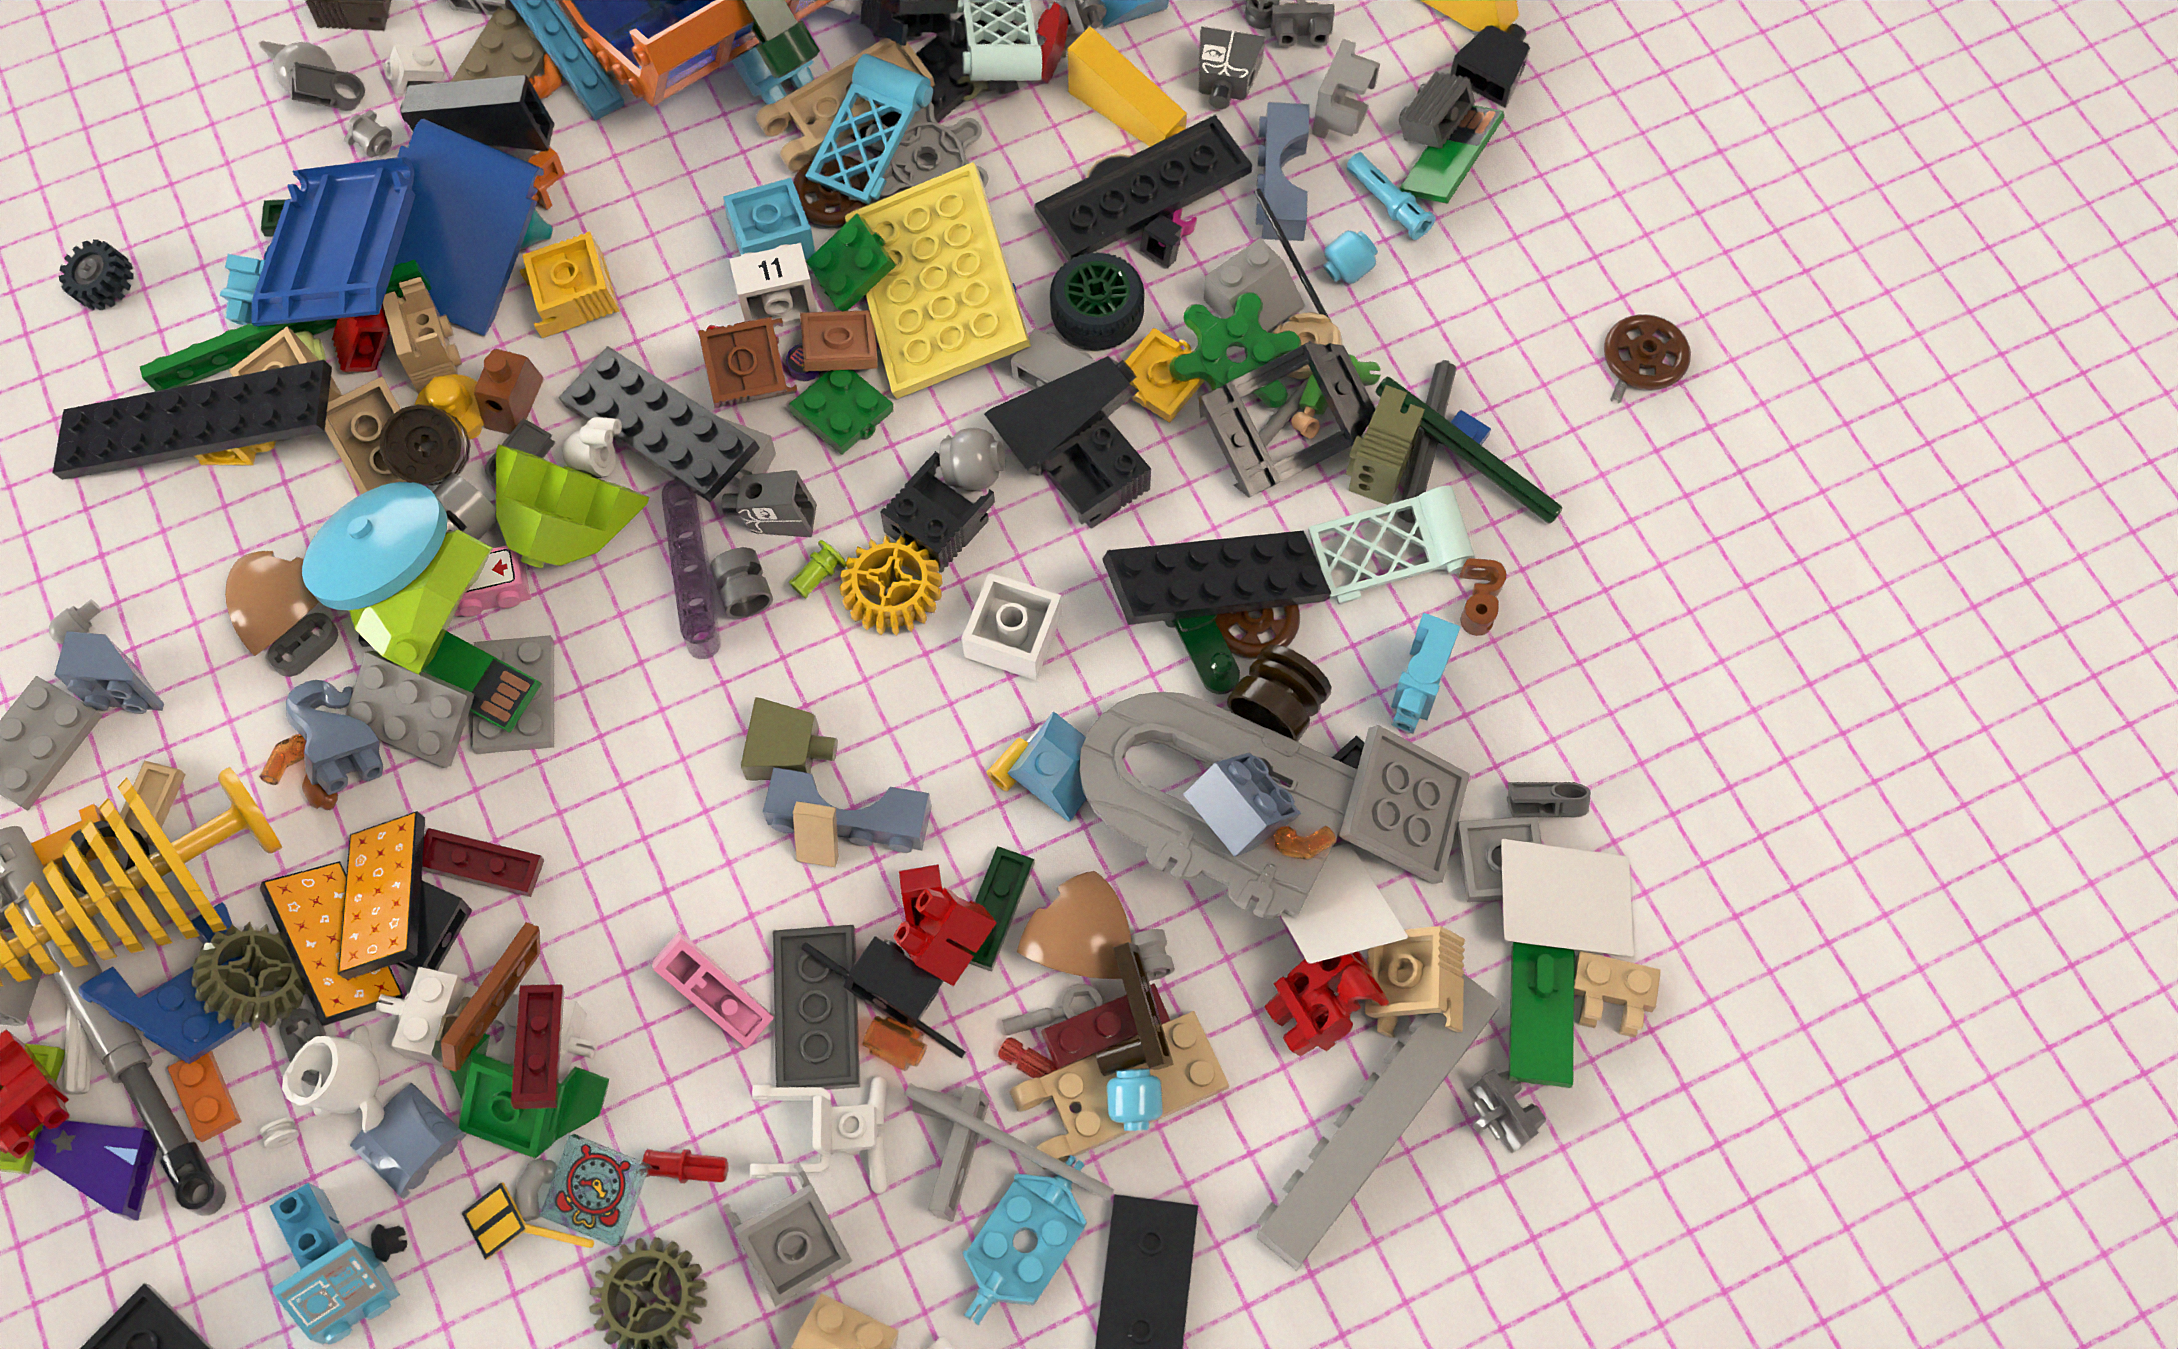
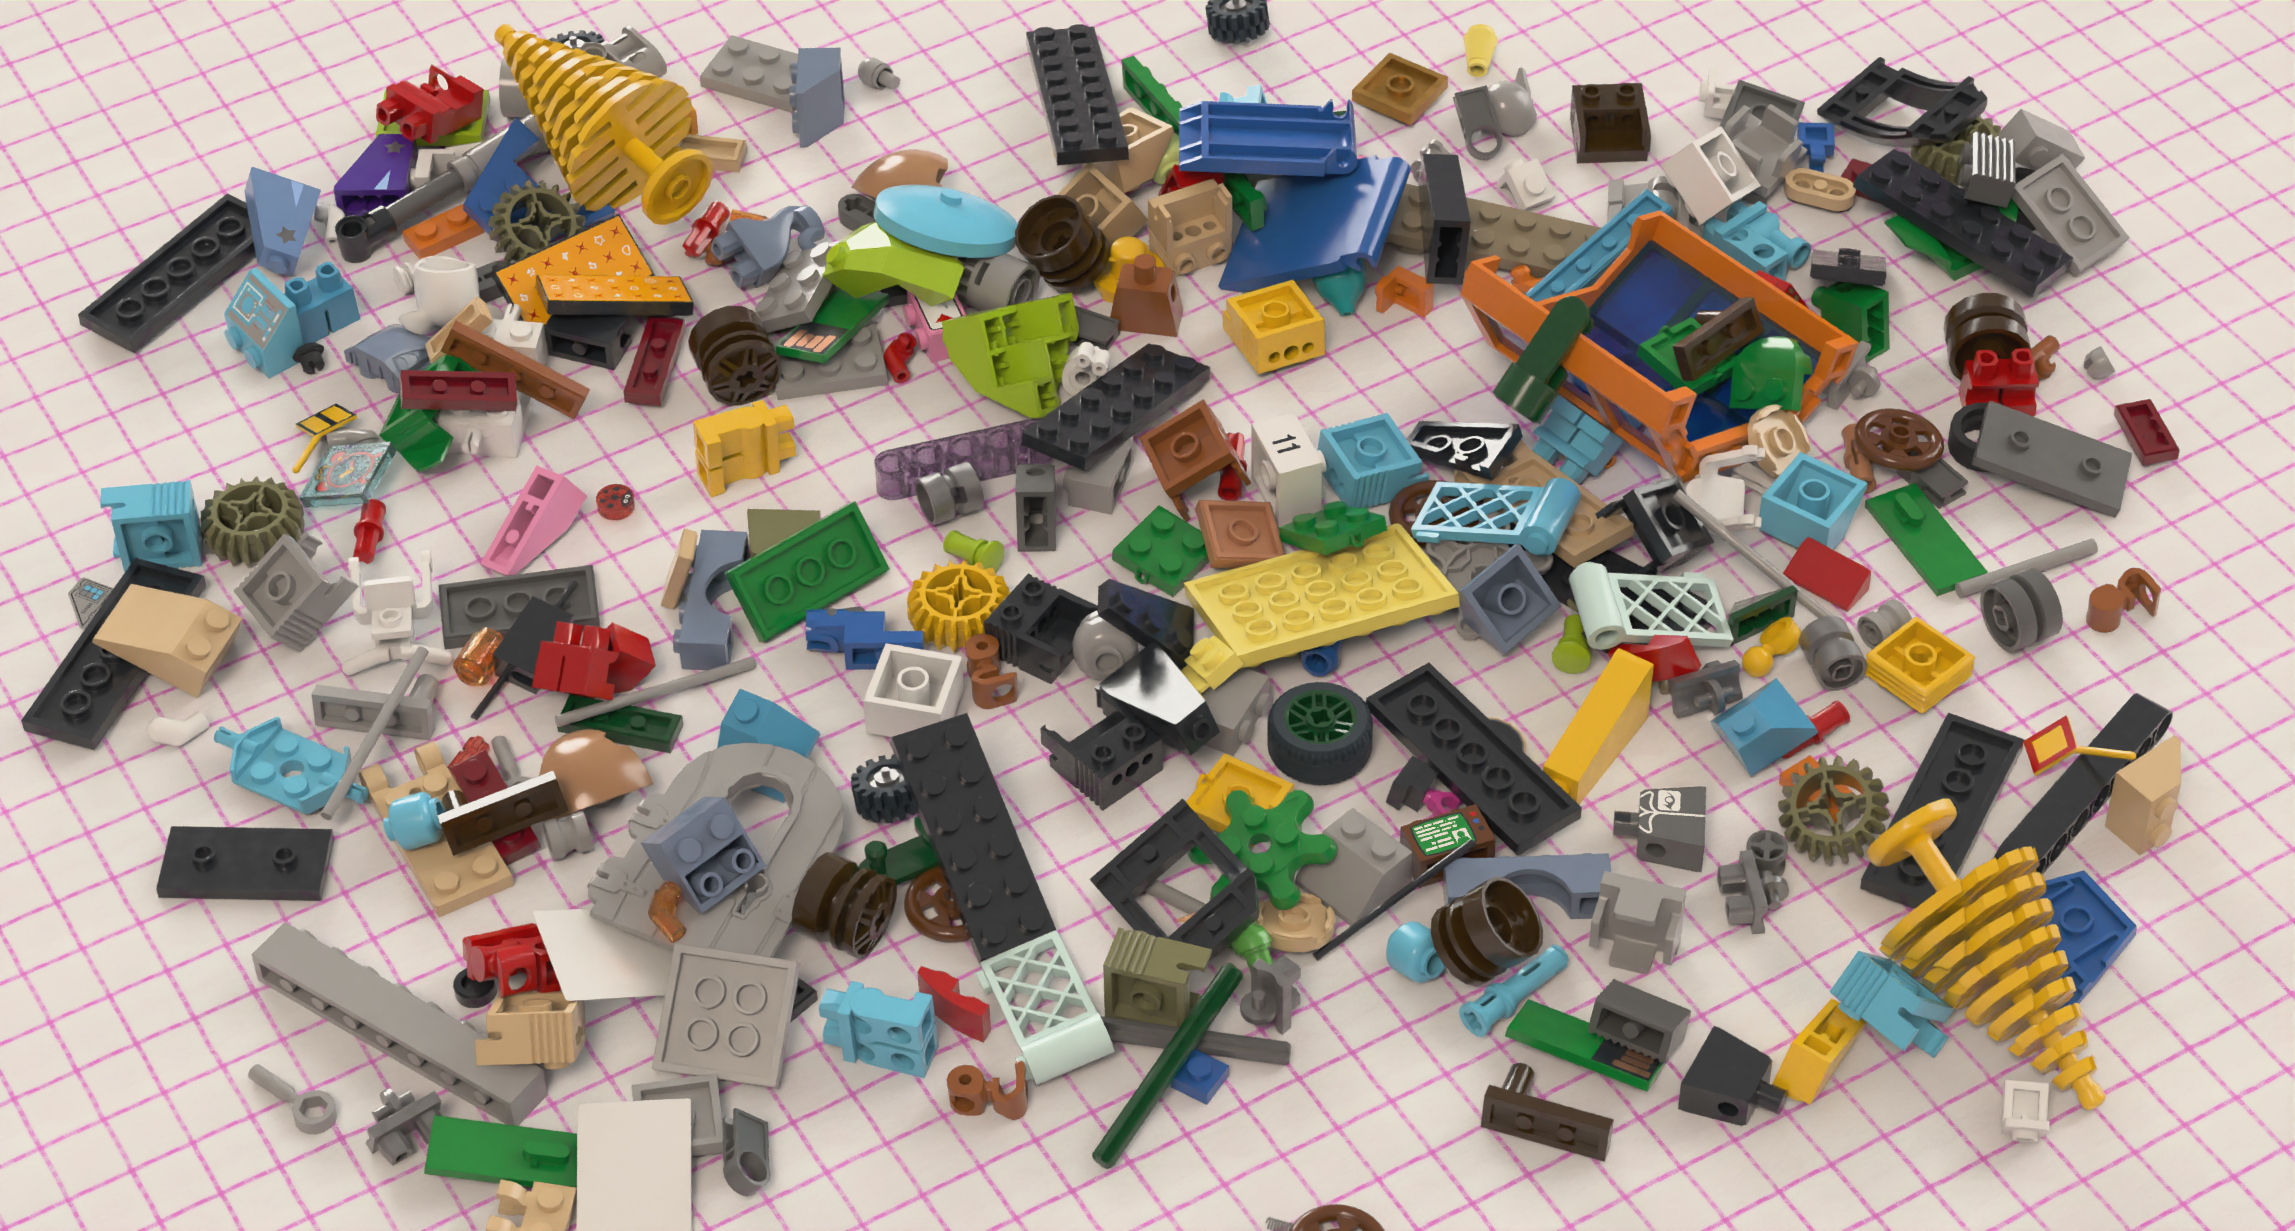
camera: 85 degrees right, 20 degrees down
none -> medium blue slope [244,167,321,277]
none -> light grey piece [248,1064,337,1134]
none -> white arm [314,203,345,246]
none -> white bracket [410,149,456,190]
none -> tan tile [425,296,493,364]
none -> black tile [453,968,497,1008]
none -> light grey axle [555,657,756,727]
none -> clear red tile [596,484,635,520]
none -> red axle [682,201,730,258]
none -> dark brown wheel [688,306,782,405]
none -> yellow hips [693,400,796,498]
none -> green plate [724,501,890,642]
none -> blue plate [805,606,924,670]
none -> black wheel [850,754,918,824]
none -> red arm [883,332,917,383]
none -> red slope [917,966,991,1043]
none -> dark orange leg [965,633,1018,709]
none -> black wing [1097,579,1194,671]
none -> light yellow plate [1181,635,1244,698]
none -> flat silver hips [1240,955,1301,1035]
none -> pearl gold plate [1352,52,1448,126]
none -> brick [1400,804,1496,888]
none -> black wing [1407,421,1523,480]
none -> dark brown wheel [1431,876,1543,986]
none -> sand blue slope [1458,544,1562,654]
none -> light yellow cone [1463,24,1498,77]
none -> dark brown piece [1480,1063,1614,1162]
none -> lime pin [1552,614,1591,674]

